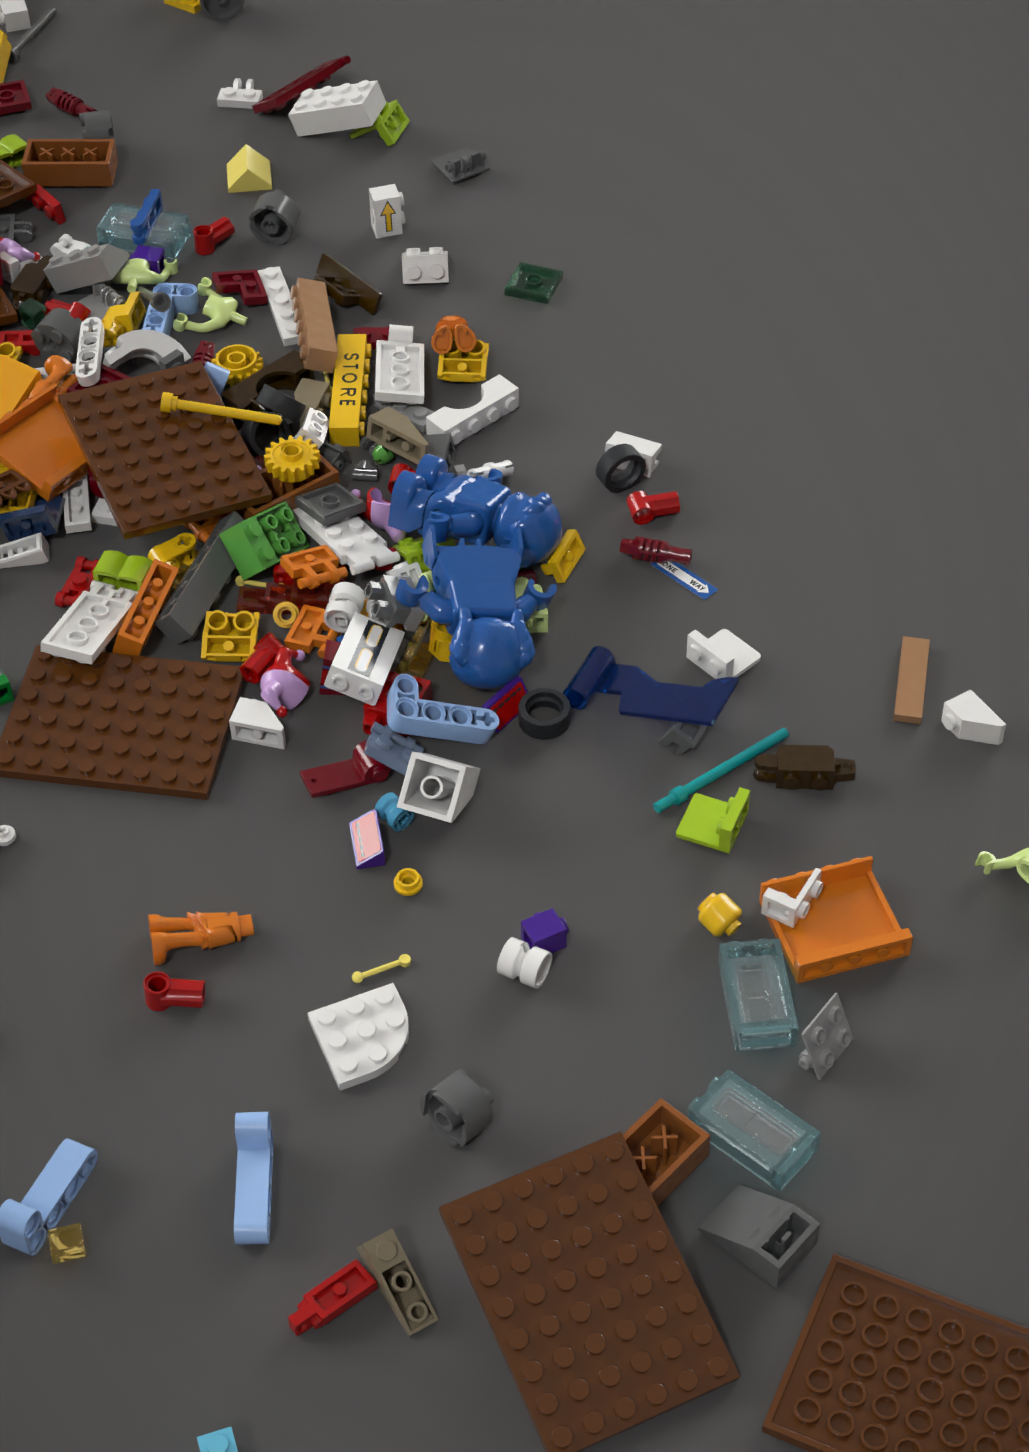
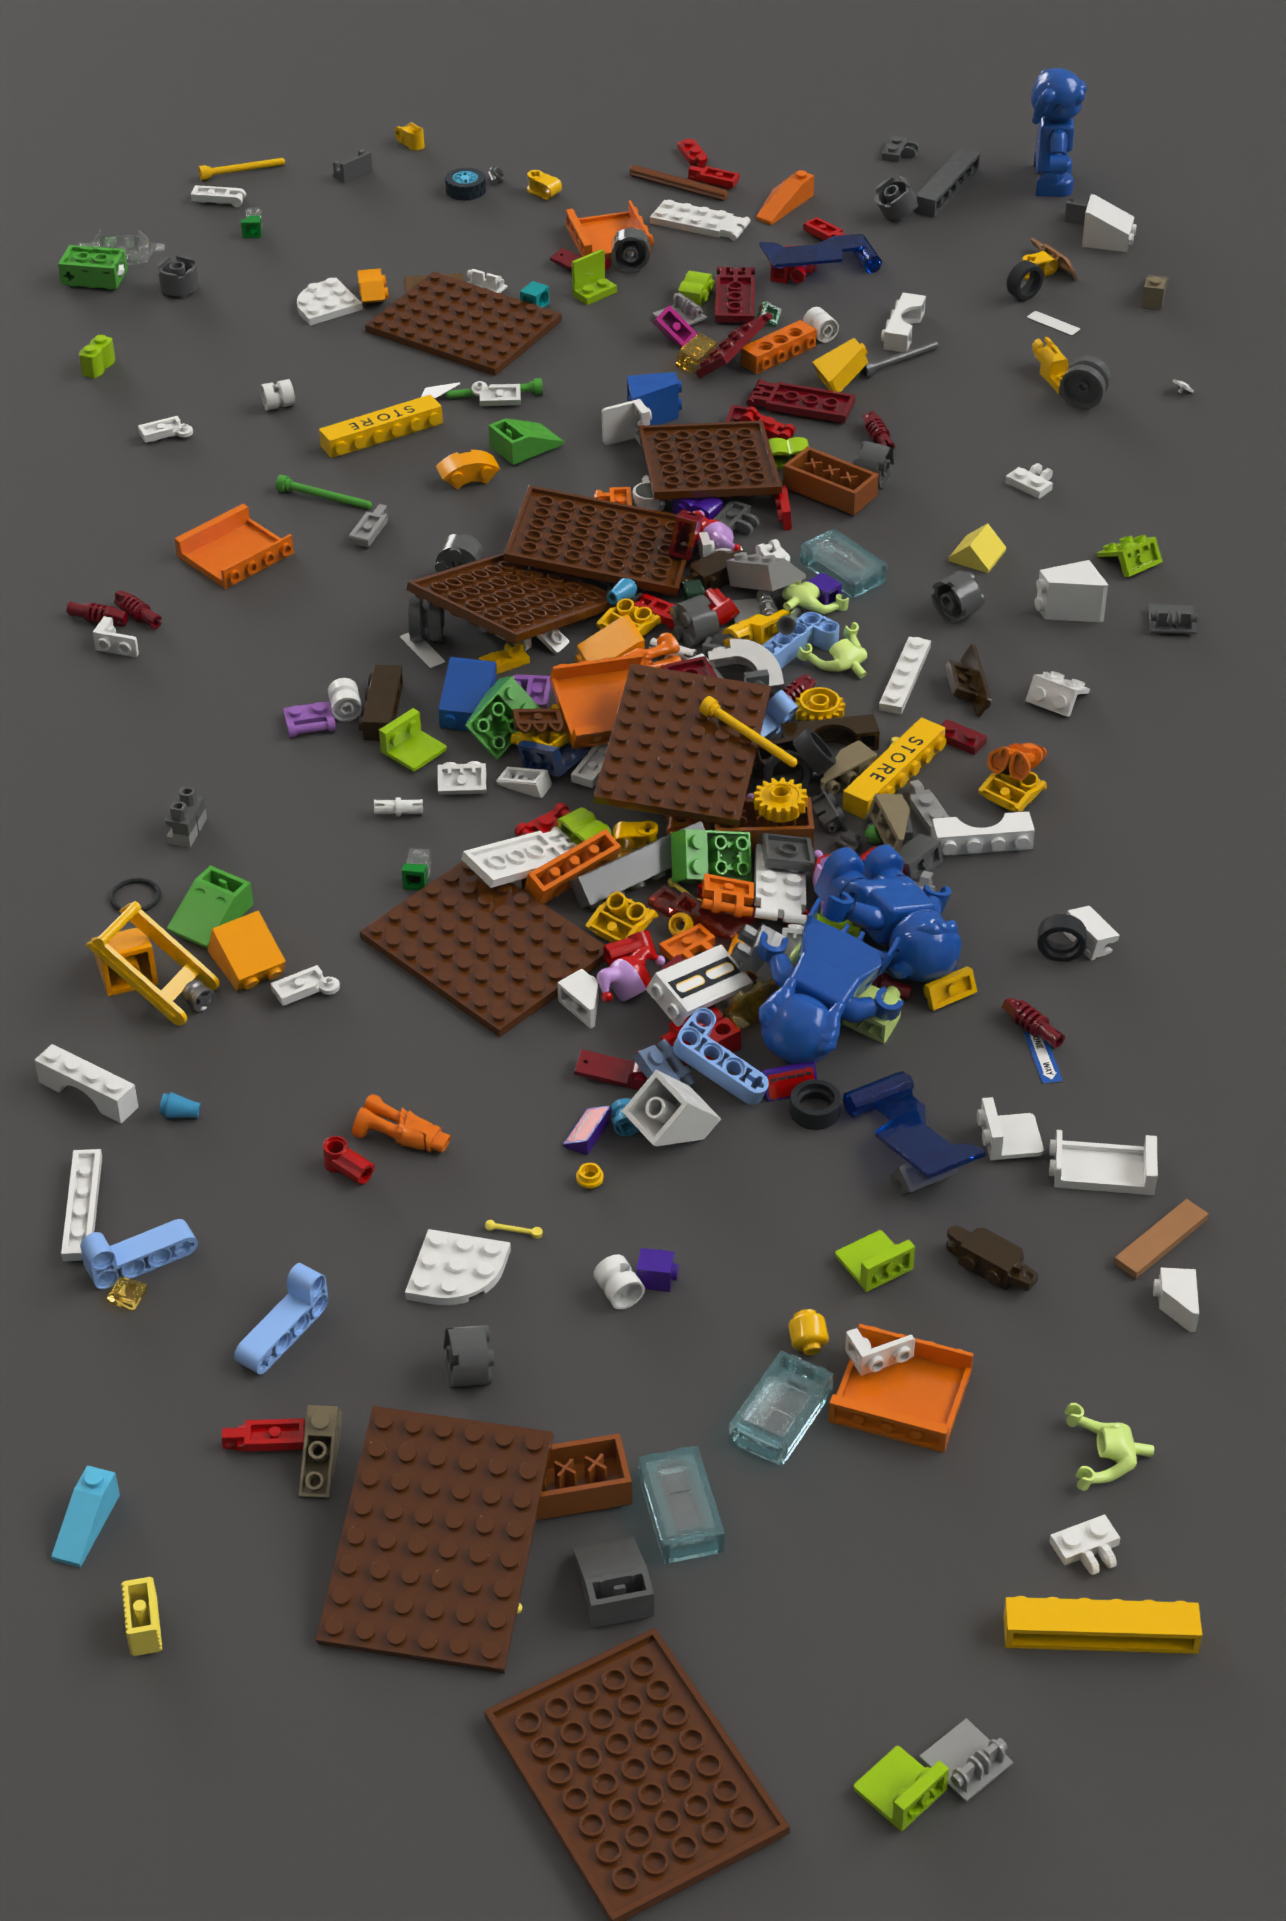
camera: 35 degrees right, 5 degrees down
white beam [75,317,105,387] -> none
blue plate [130,189,163,245] -> none
red piece [193,216,235,255] -> none
dark red plate [212,269,268,306] -> none
dark red hinge [252,55,351,114] -> none
white brick [288,80,386,137] -> none
medium nougat brick [290,278,338,373] -> none
white bracket [293,408,329,449] -> none
white wheel [323,582,366,633] -> none
white brick [369,184,405,238] -> none
white hinge [375,324,424,405] -> none
white pin [467,460,514,478] -> none
clear green tile [504,262,563,304] -> none
red piece [626,491,680,525] -> none
teal bar [653,728,789,813] -> none
light grey hinge [798,993,854,1080] -> none
none -> white slope [1034,560,1108,622]
none -> white panel [1049,1130,1158,1195]

